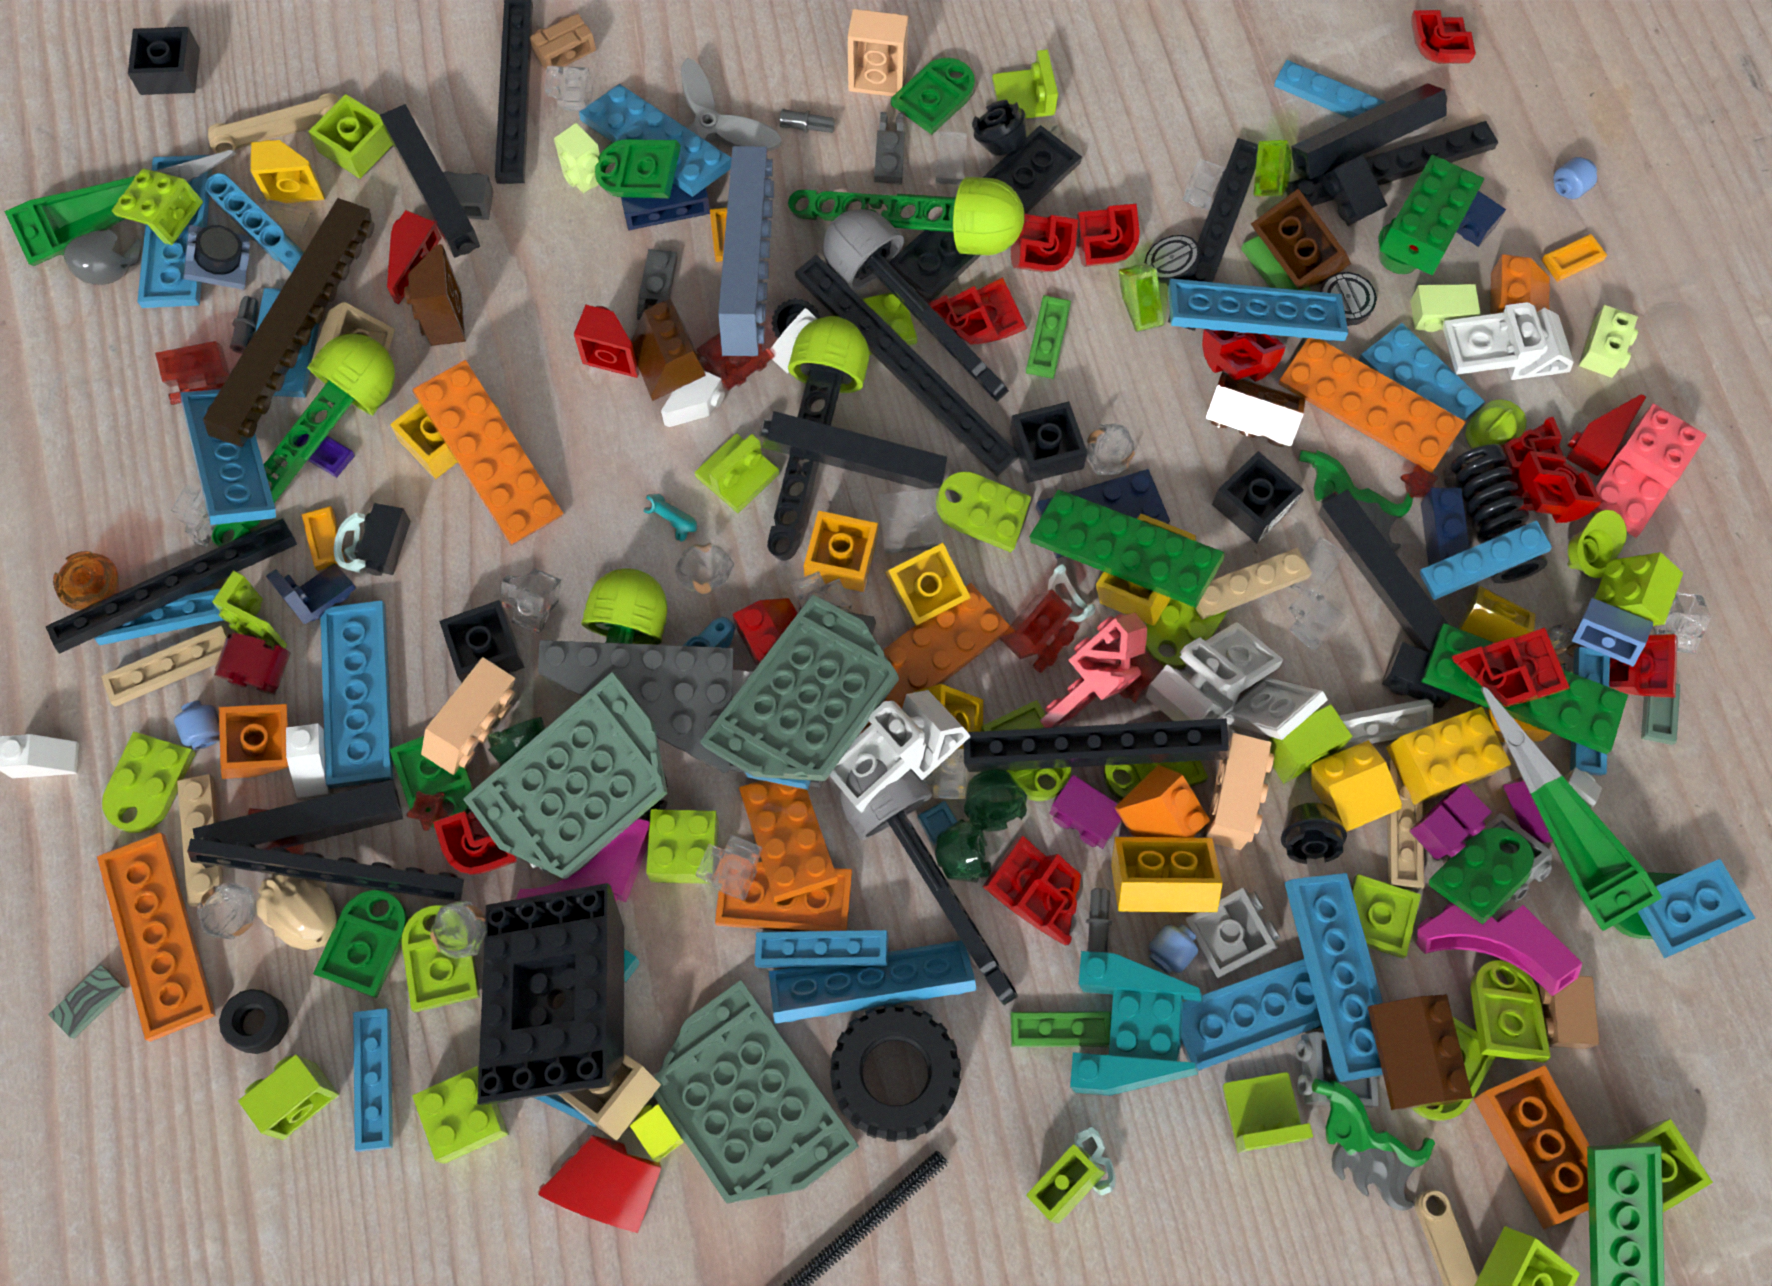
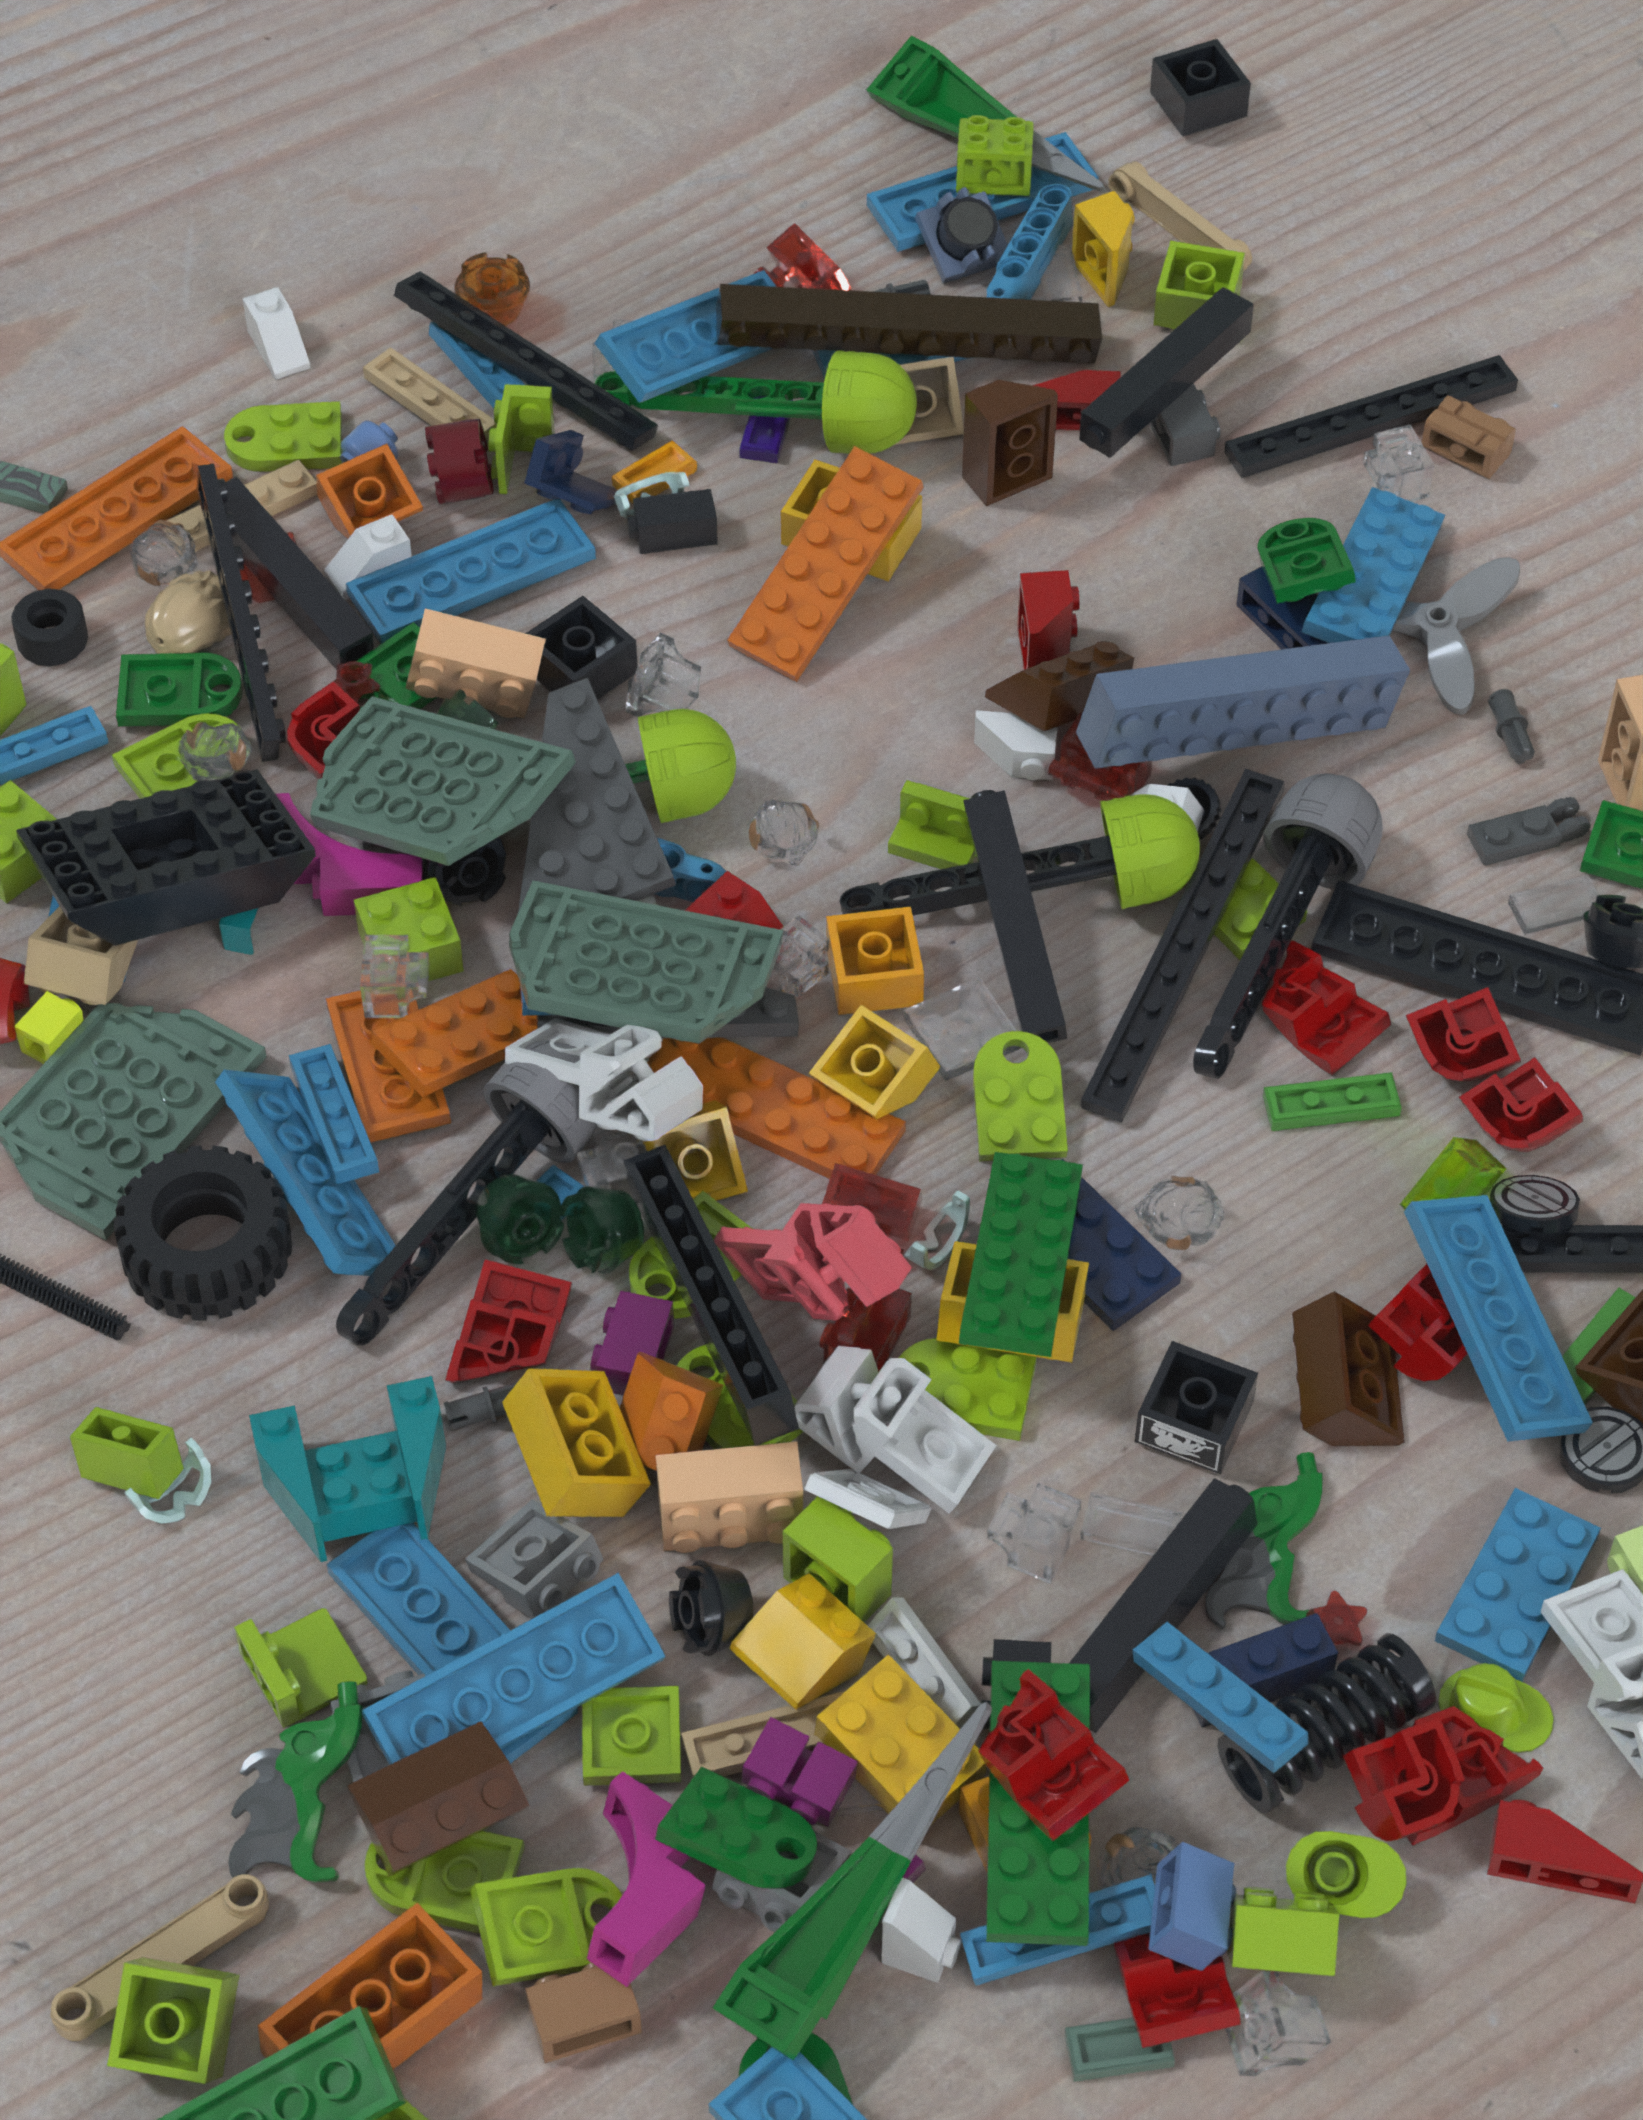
camera: 70 degrees right, 15 degrees down
dark grey helmet [64,230,141,285] -> none
yellowish green brick [554,123,600,194] -> none
dark grey hinge [637,249,678,320] -> none
teal piece [643,494,698,542] -> none
piece [788,177,1024,255] -> none
black brick [1010,401,1088,483] -> none
bright green tile [1010,1011,1111,1047] -> none
medium blue head [1149,924,1198,974] -> none
tan plate [1195,547,1312,620] -> none
orange plate [1278,338,1466,473] -> none
yellow slope [1458,586,1536,643] -> none
coral piece [1592,403,1707,538] -> none

